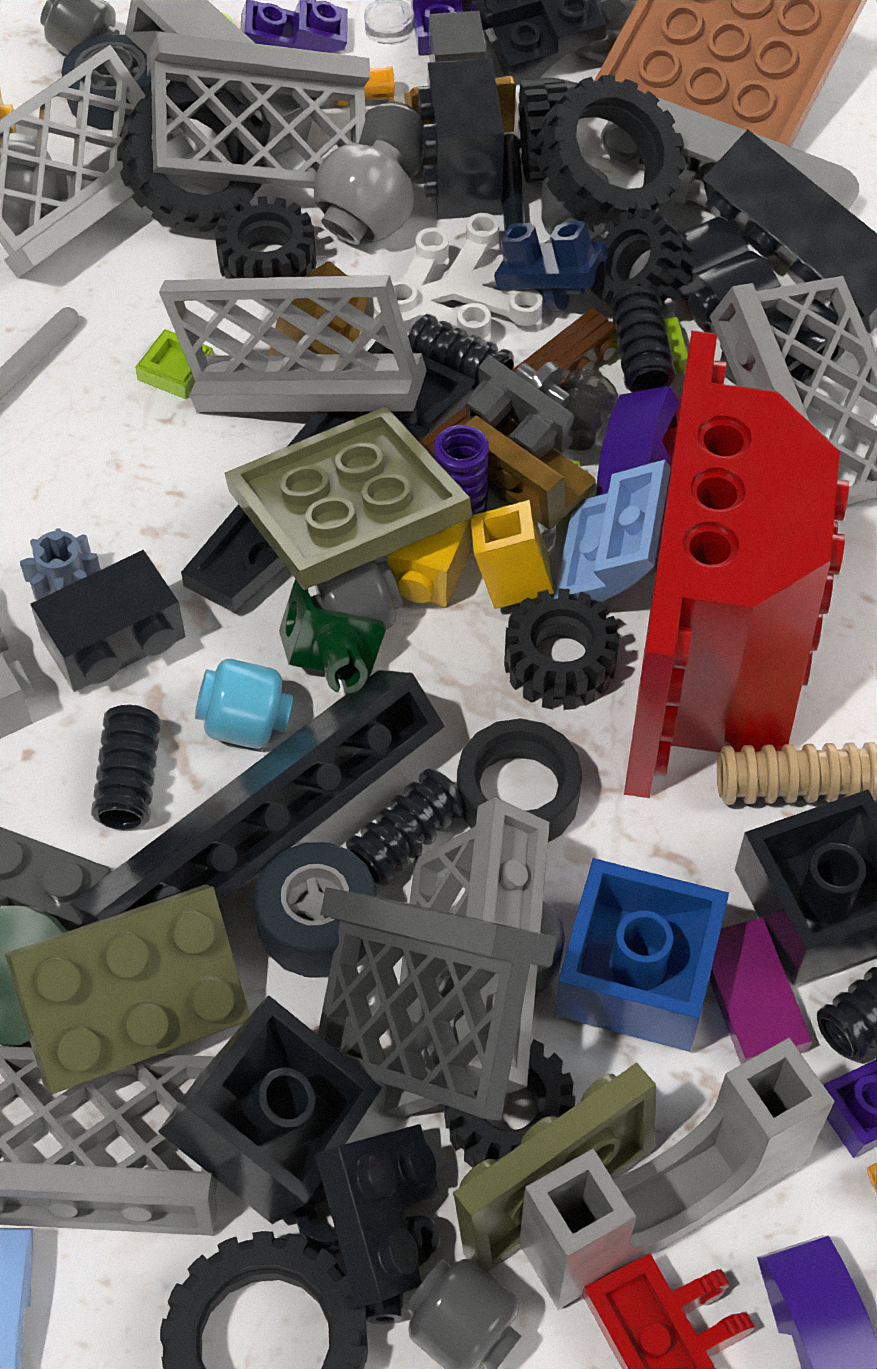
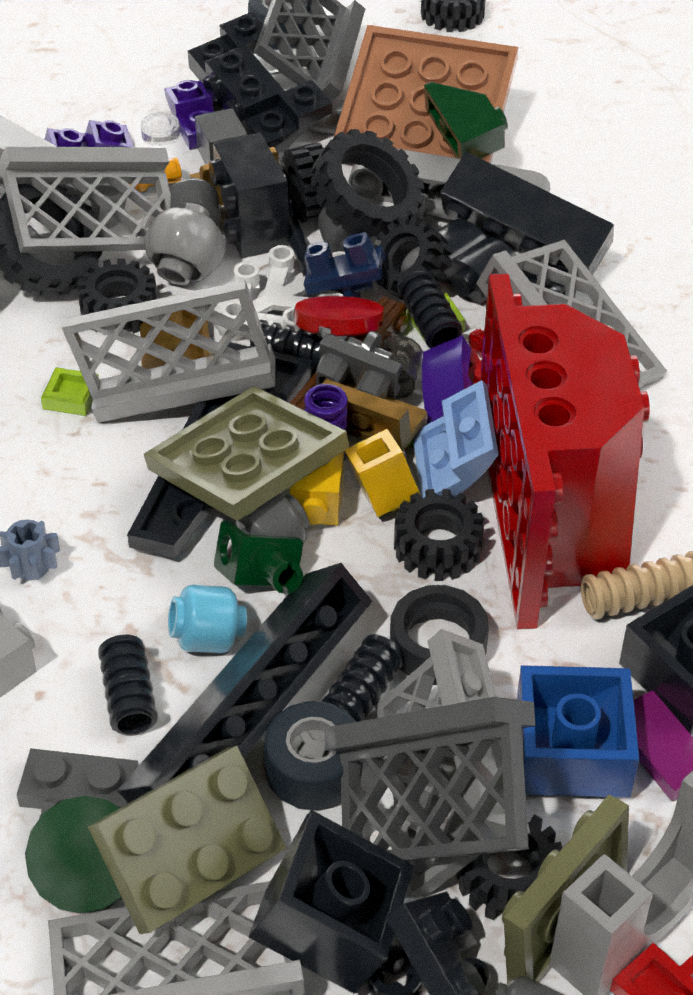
camera: 15 degrees left, 10 degrees down
black brick [30,549,186,692] -> none
none -> red tile [294,296,384,337]
none -> dark green slope [424,82,508,159]

